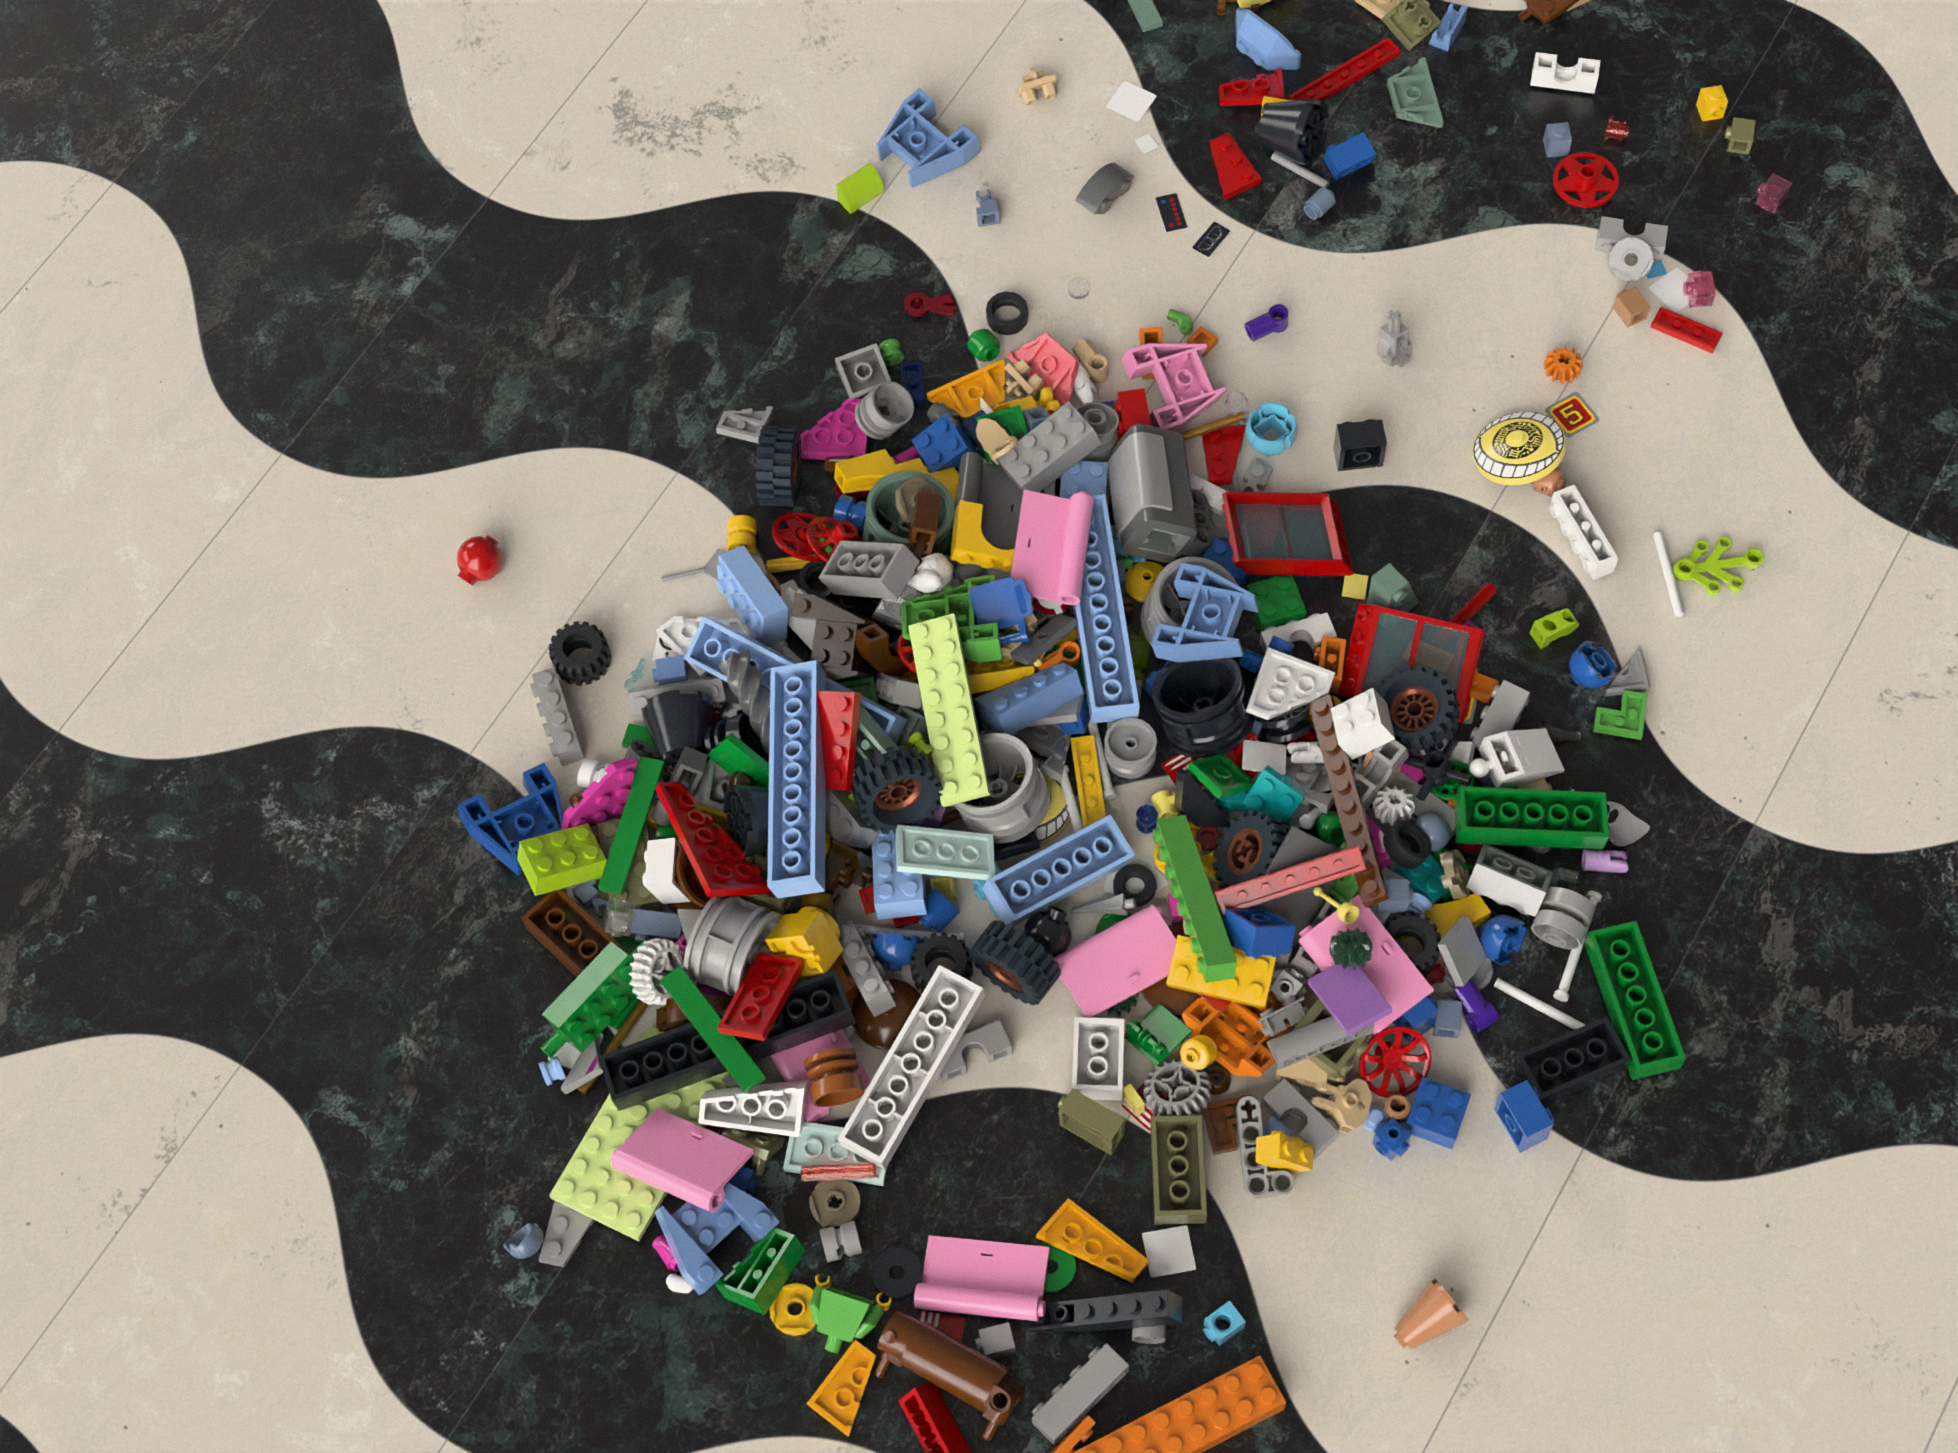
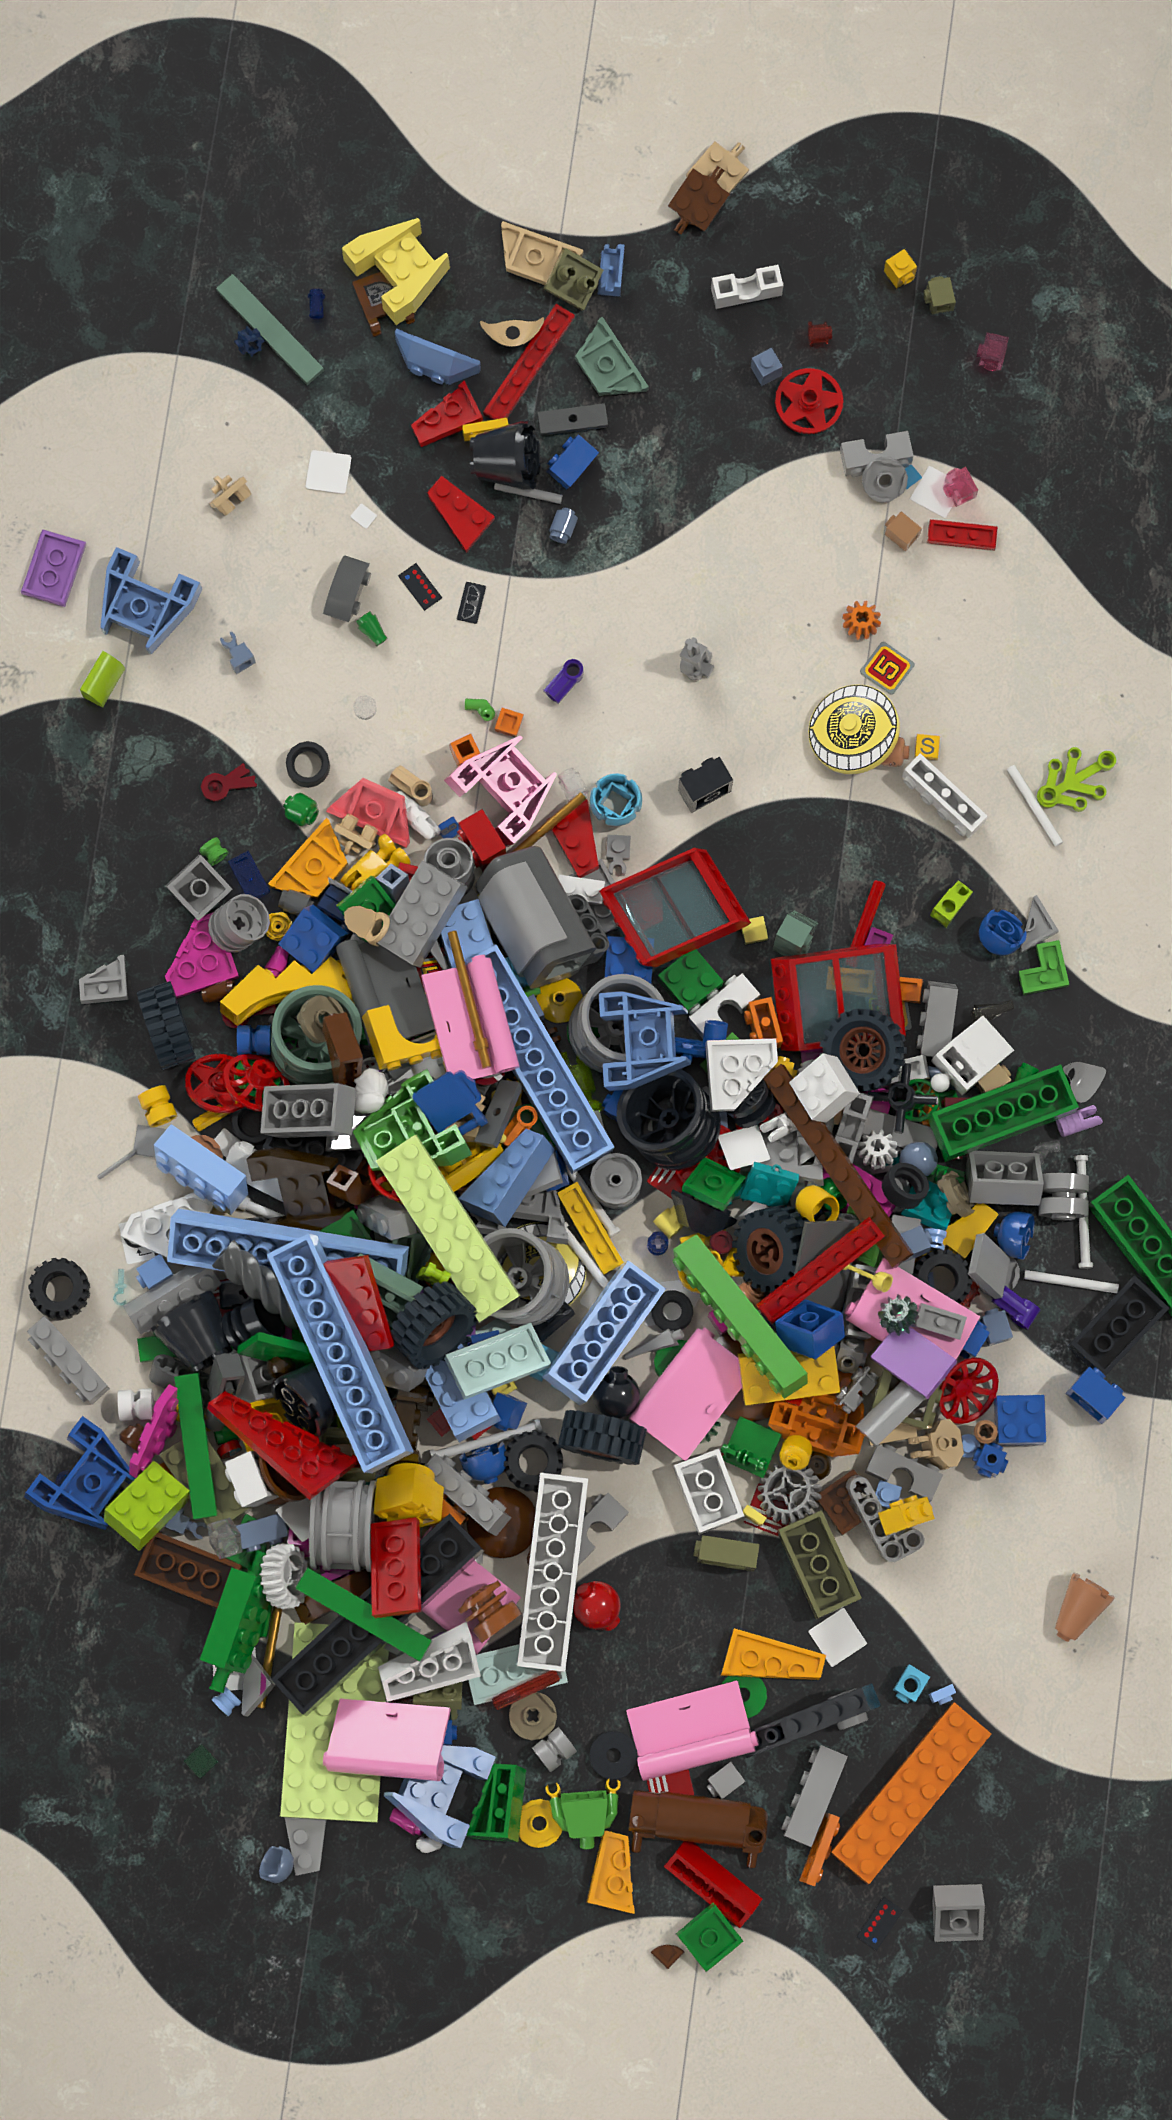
camera: 30 degrees left, 15 degrees up
none -> medium lavender tile [21,529,86,607]
none -> clear green plate [184,1744,218,1779]
none -> yellow plate [265,912,292,941]
none -> green cone [356,611,388,646]
none -> pearl gold bar [448,930,491,1069]
none -> tan piece [480,318,544,349]
none -> dark grey tile [538,403,608,436]
none -> red brick [573,1581,621,1631]
none -> yellow helmet [795,1185,839,1222]
none -> light grey plate [913,1303,967,1340]
none -> yellow tile [915,734,940,760]
none -> light blue plate [928,1684,956,1705]

